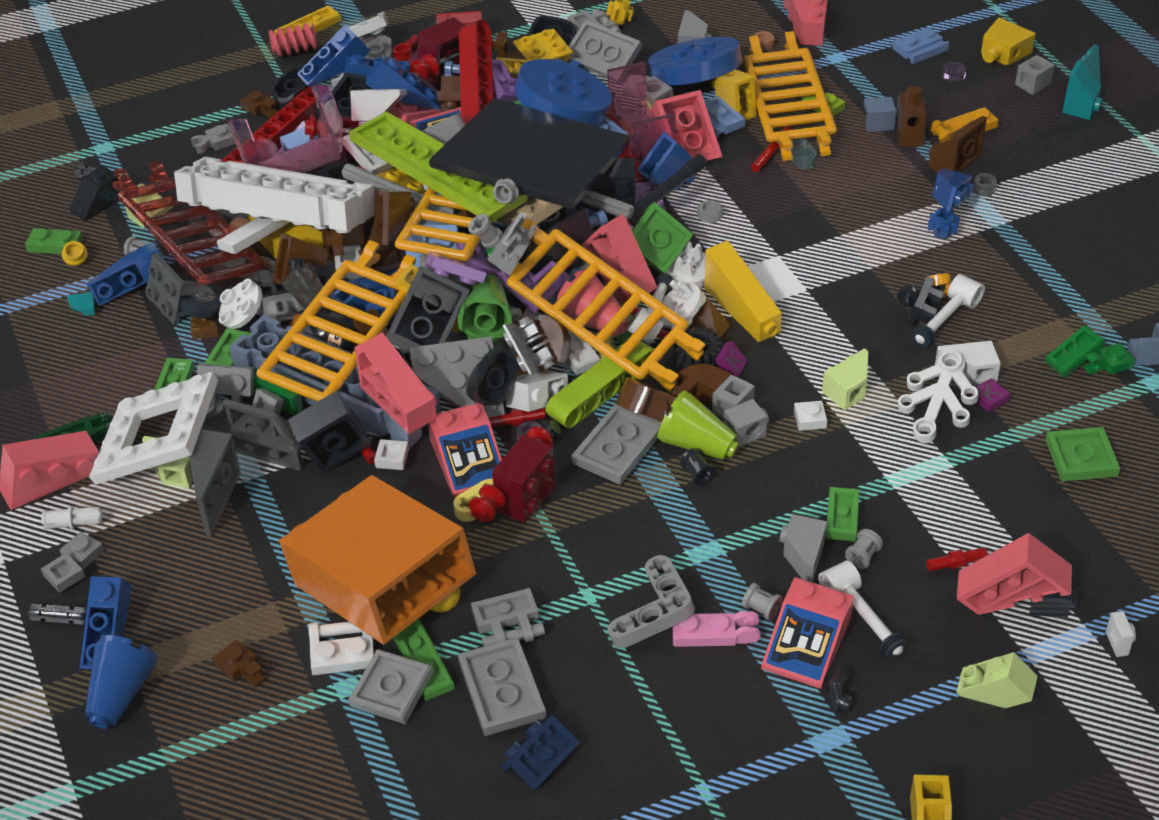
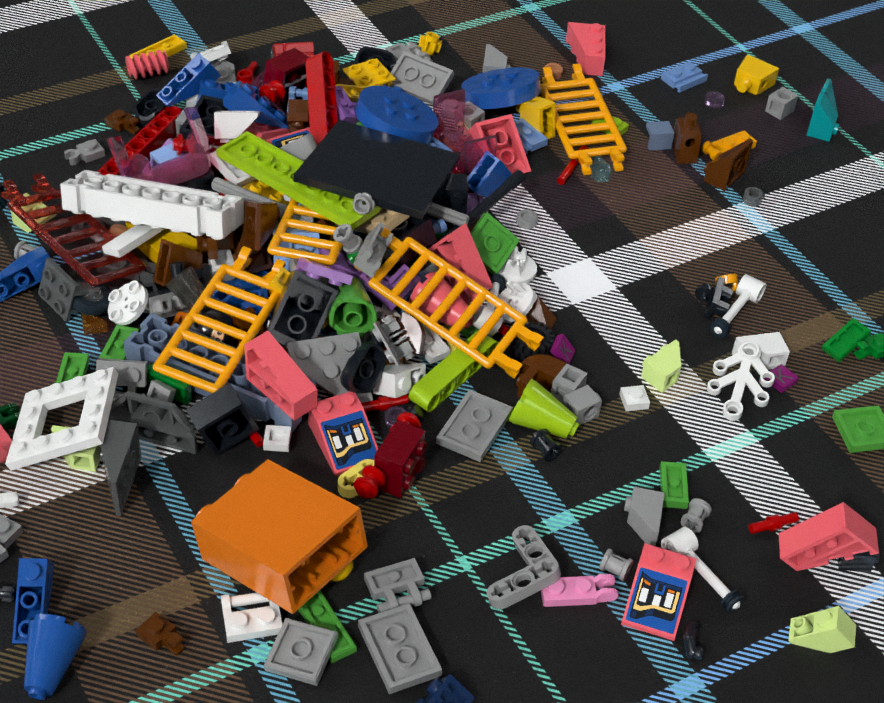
camera: 10 degrees left, 0 degrees up
reddish brown brick [616,376,677,422] -> none
yellow slope [704,240,782,342] -> none
blue gear [928,208,960,239] -> none
blue slope [932,168,974,212] -> none

